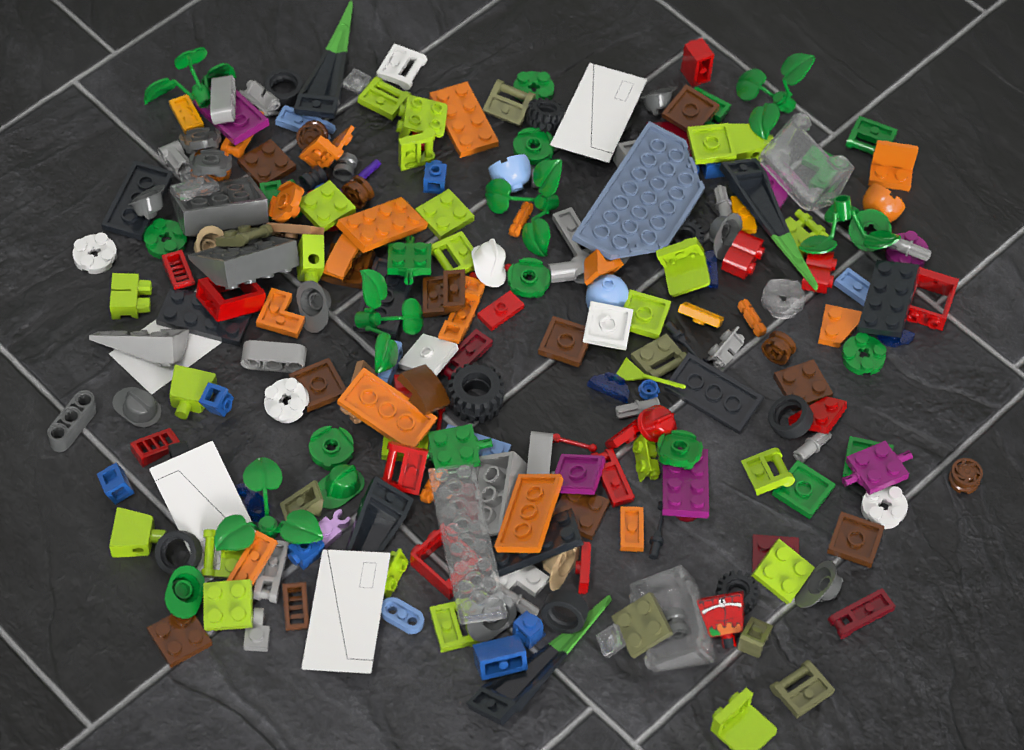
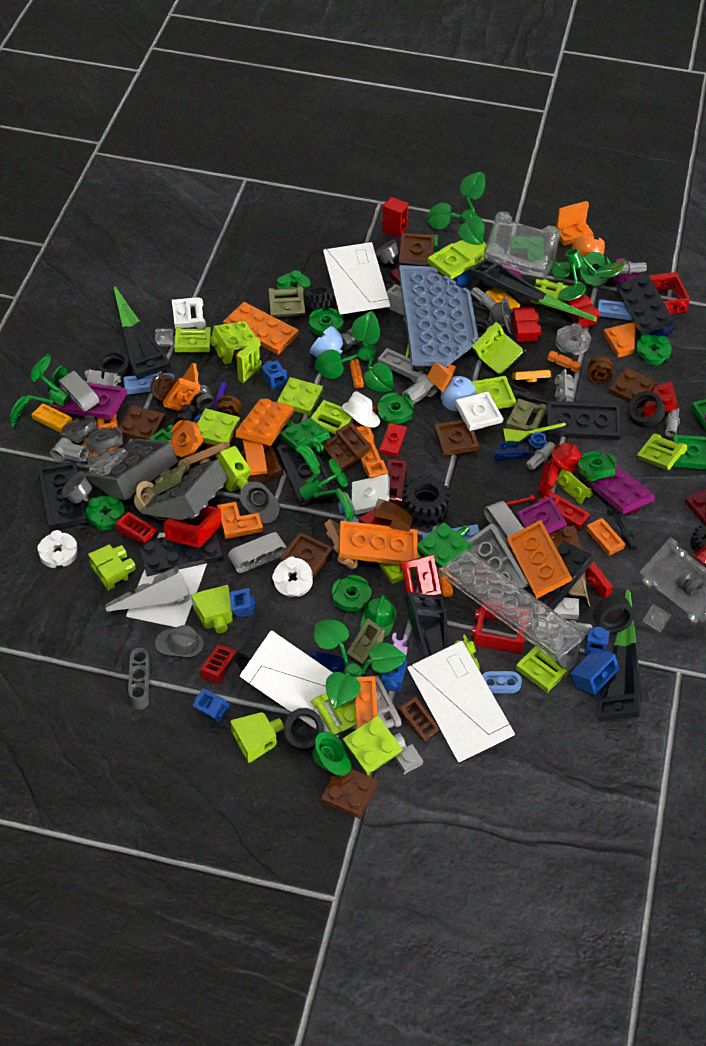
camera: 30 degrees left, 5 degrees down
olive plate [611,592,674,658] -> none
green plate [846,116,898,155] -> none

